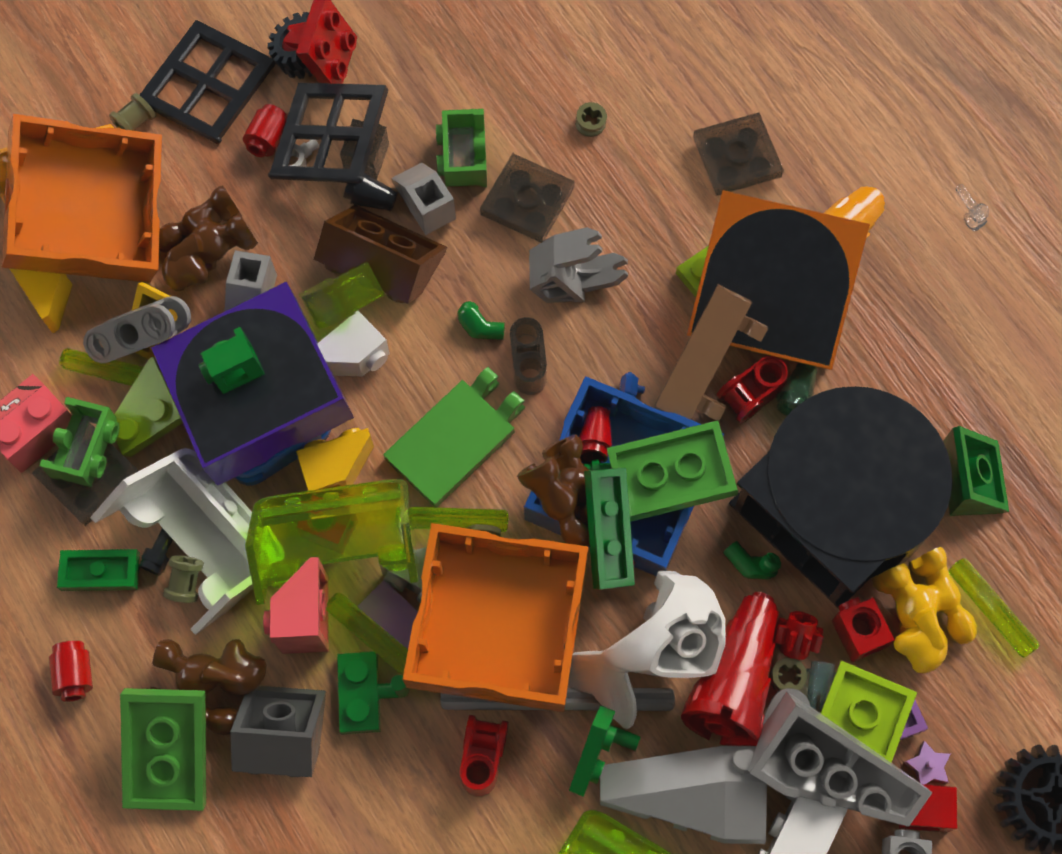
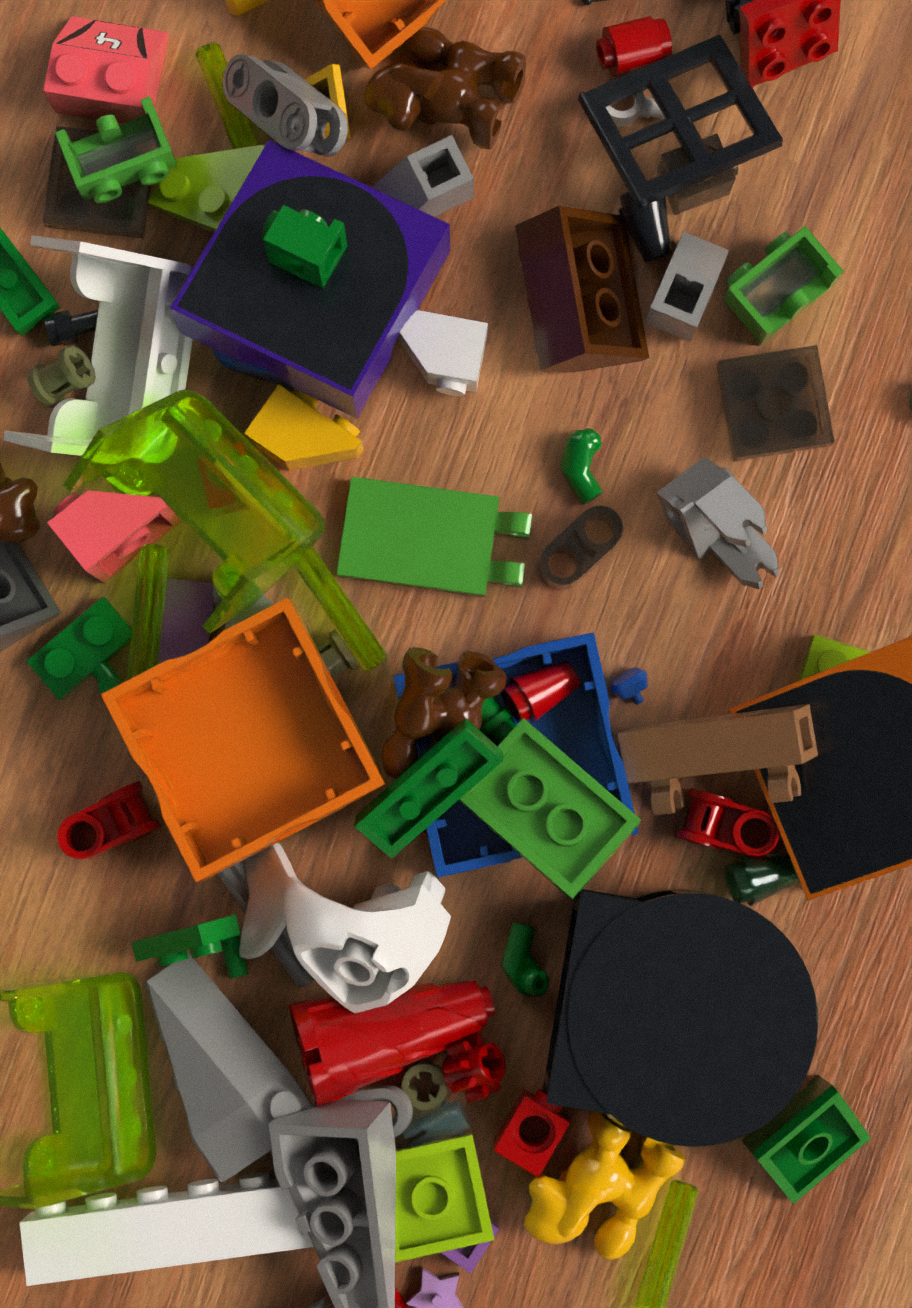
camera: 55 degrees right, 15 degrees up
clear neon green brick [298,262,385,328] -> none

